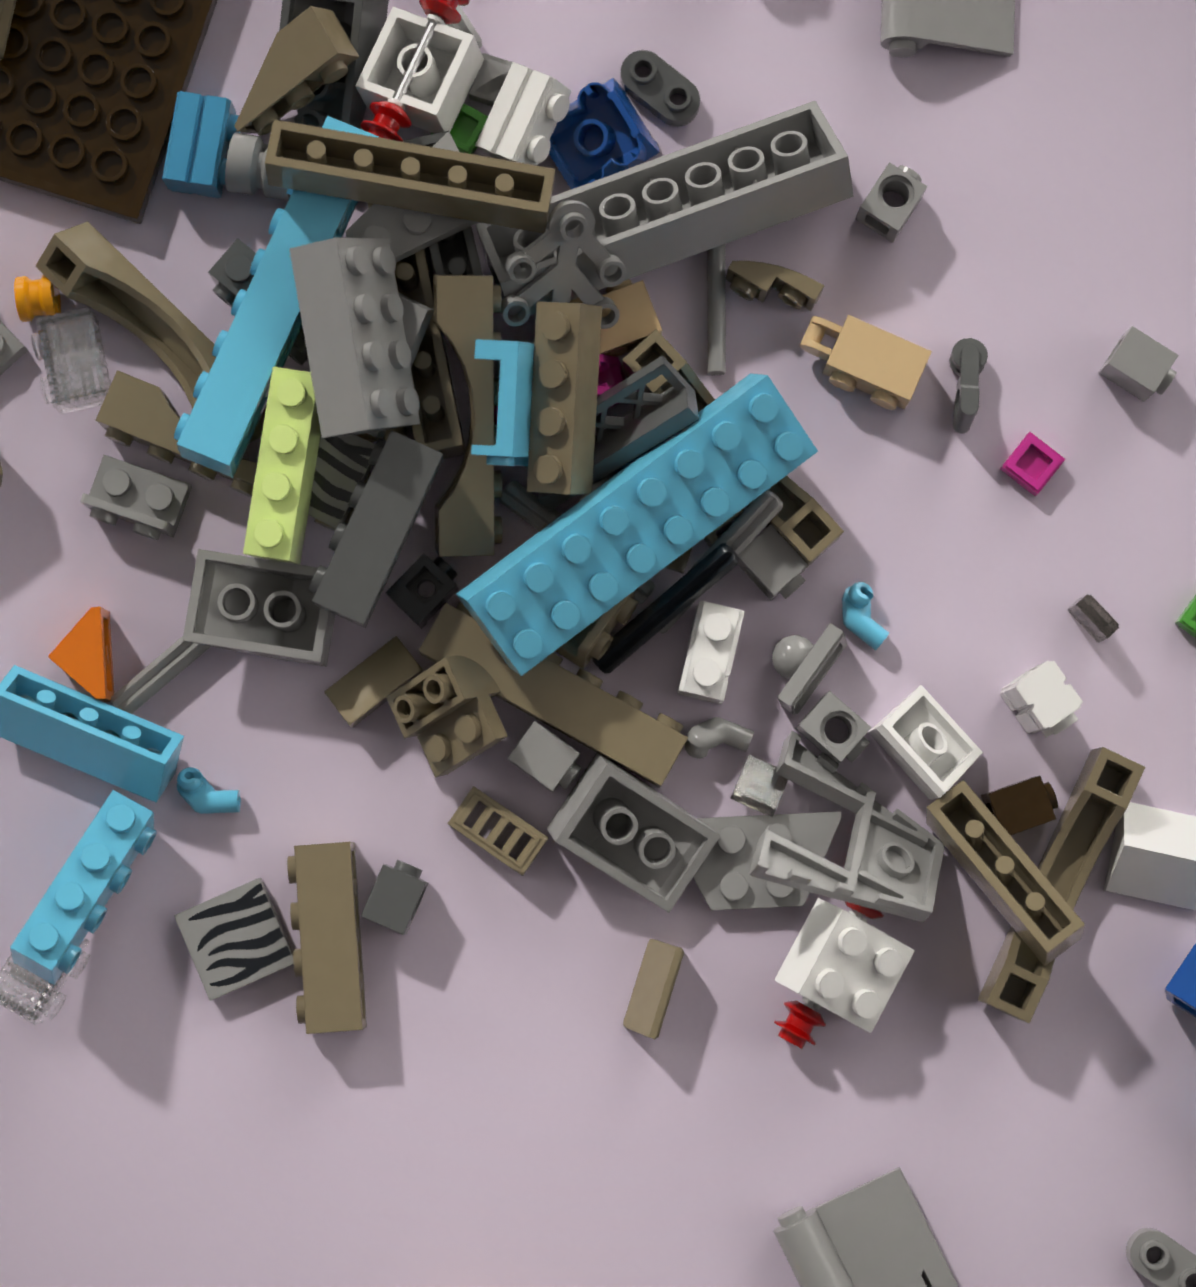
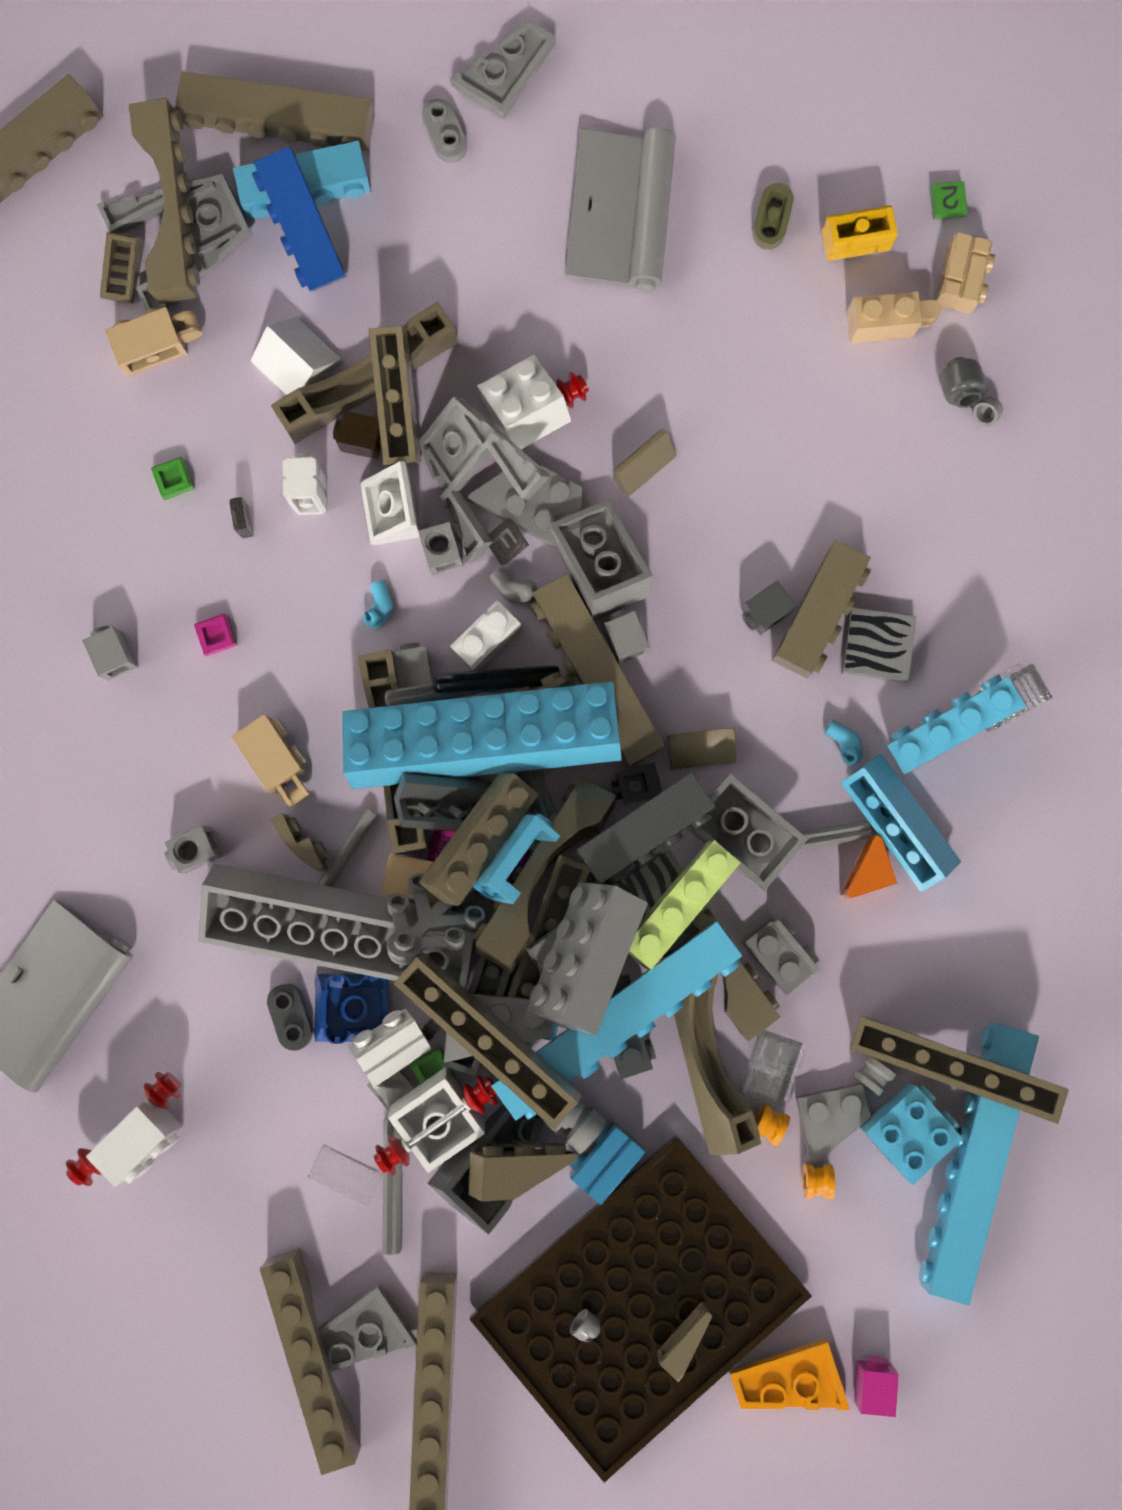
camera: 145 degrees left, 0 degrees up
dark tan brick [386,655,508,778] -> none
dark tan slope [447,786,549,876] -> none
light grey tile [772,623,847,715] -> none
dark grey piece [949,338,988,434] -> none

